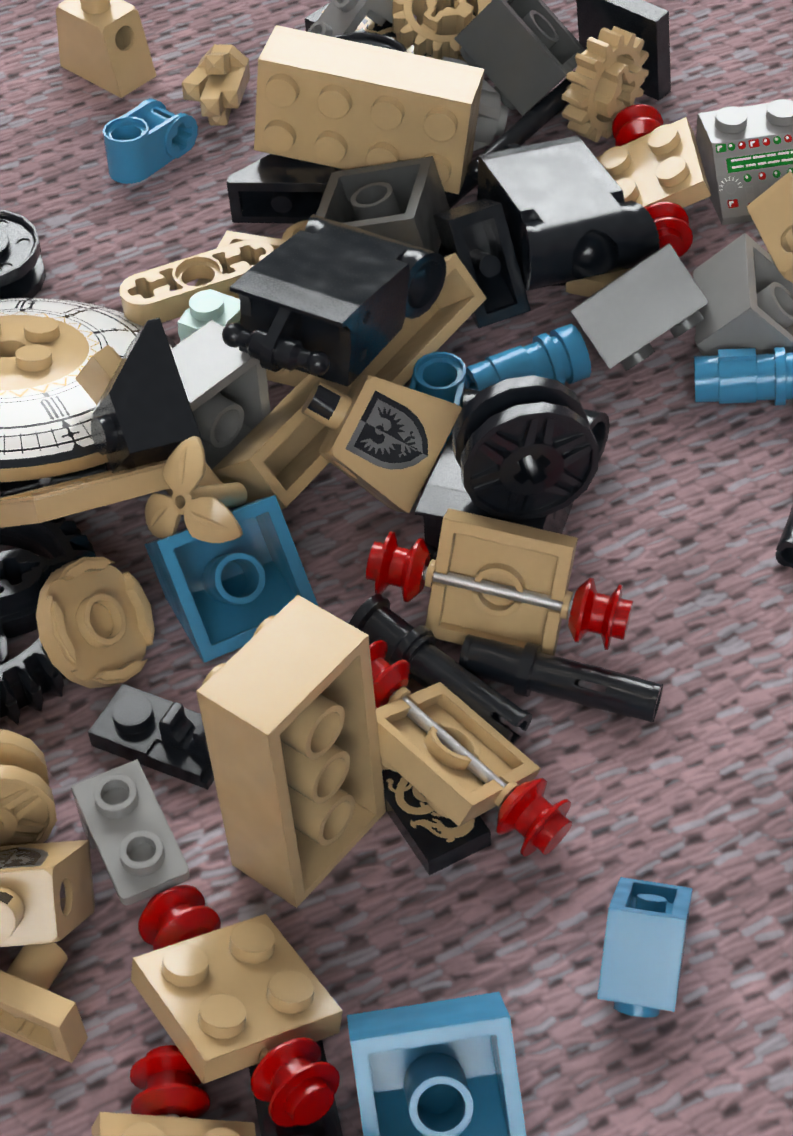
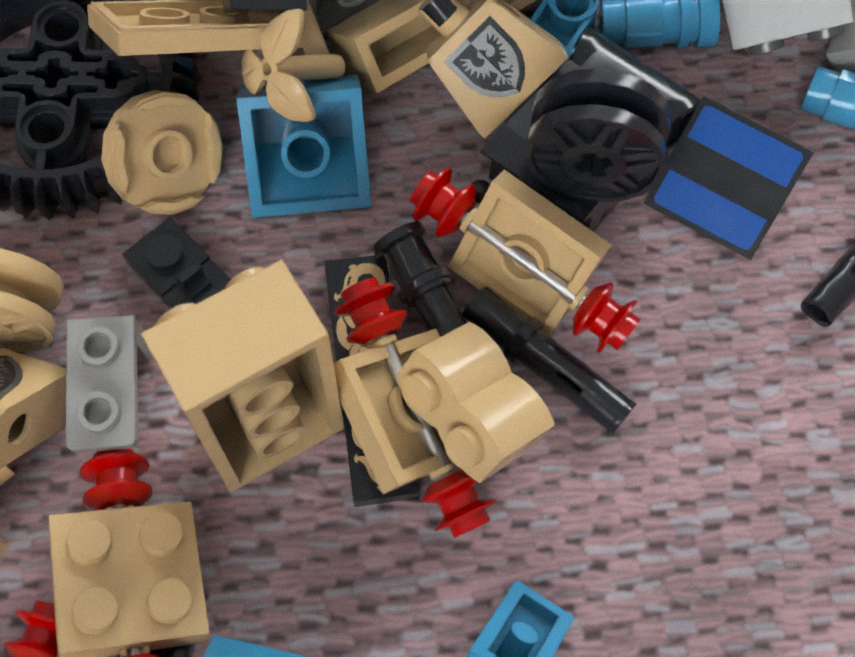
camera: 15 degrees right, 20 degrees up
none -> tan brick [396,322,555,483]
none -> piece [644,95,814,260]

